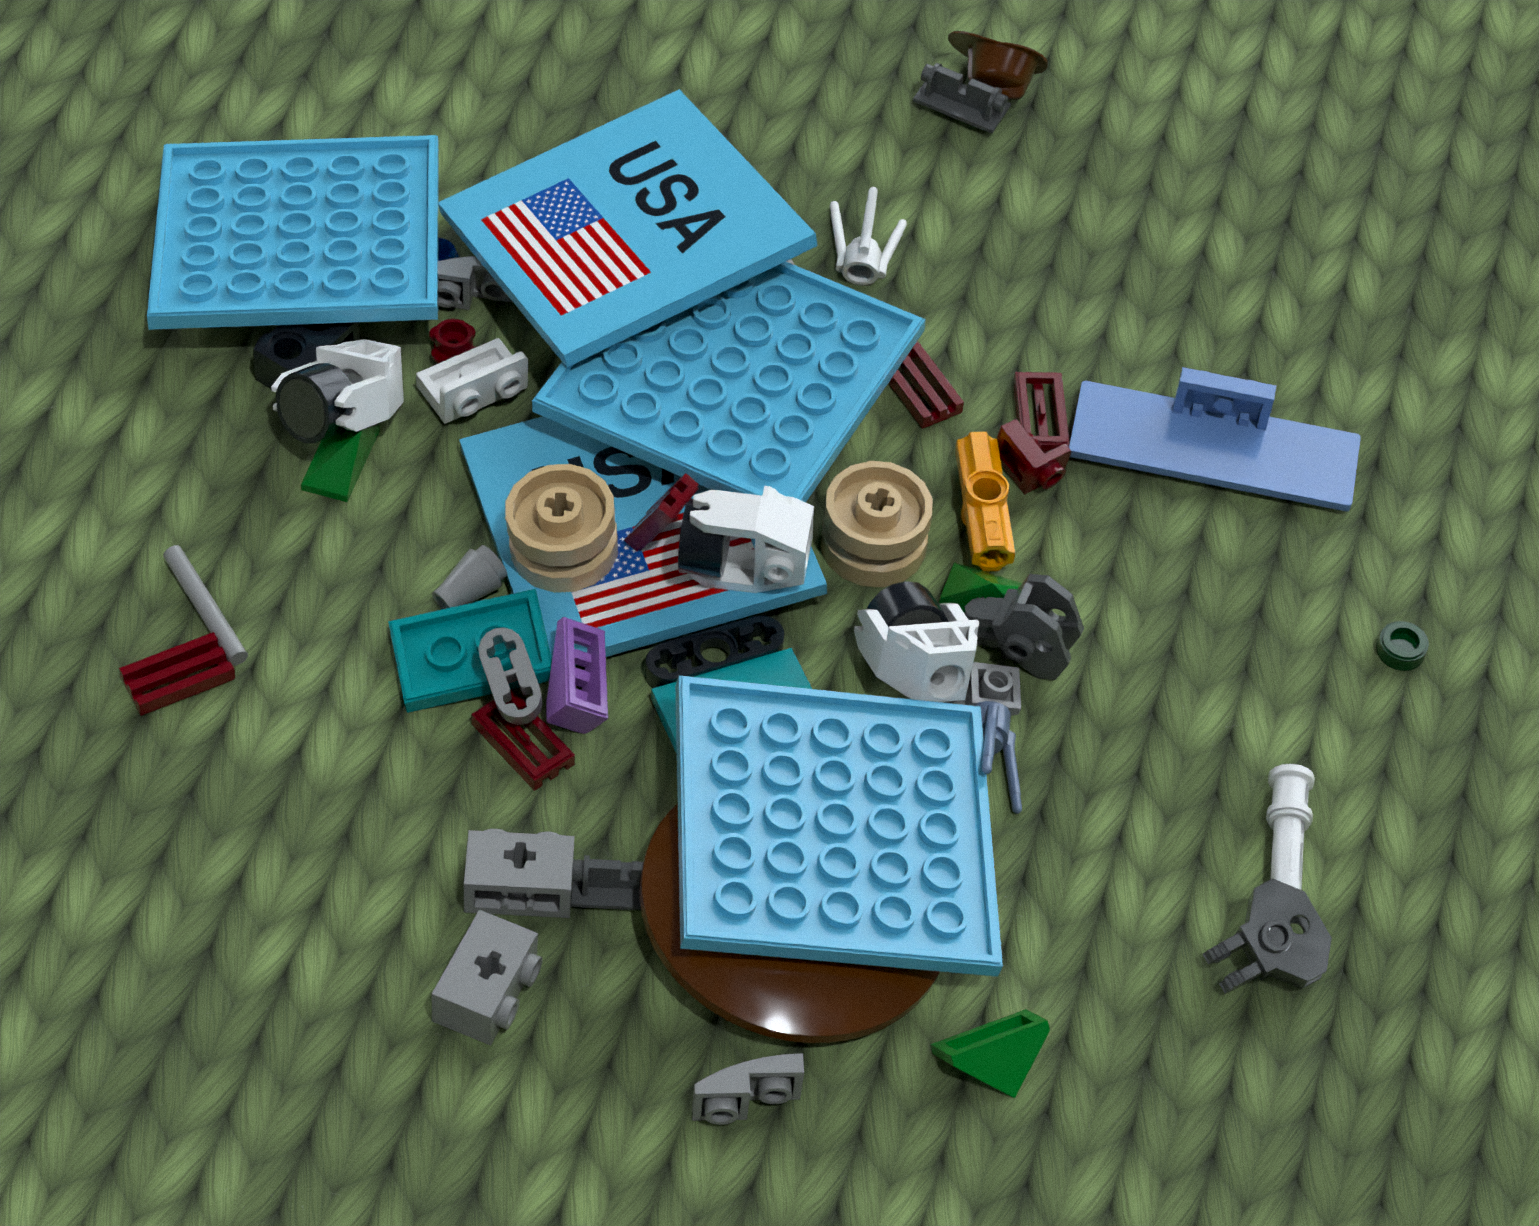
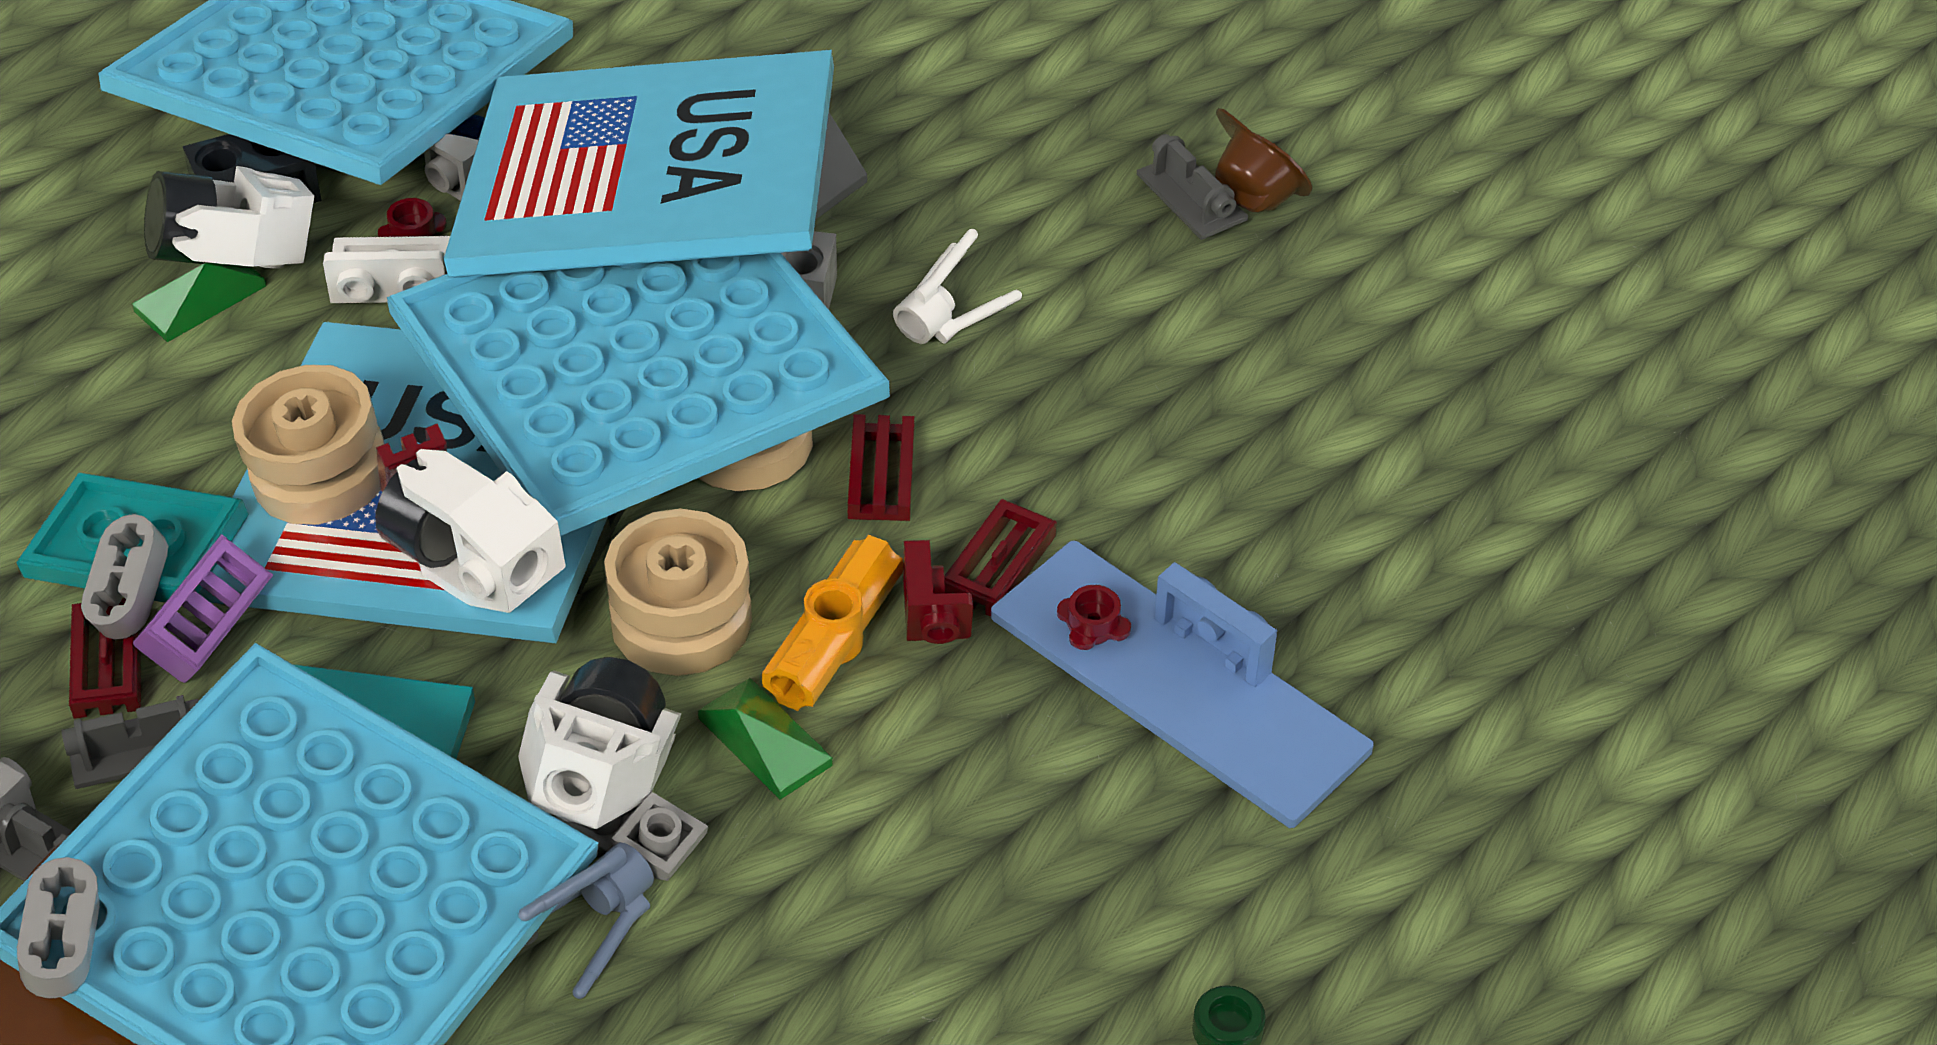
camera: 35 degrees right, 5 degrees down
light grey cone [432,545,507,609] -> none
black beam [645,616,785,689] -> none
dark grey hinge [964,574,1084,680] -> none
none -> light grey beam [17,857,100,998]
none -> dark grey hinge [61,695,199,789]
none -> dark red plate [1057,585,1131,650]

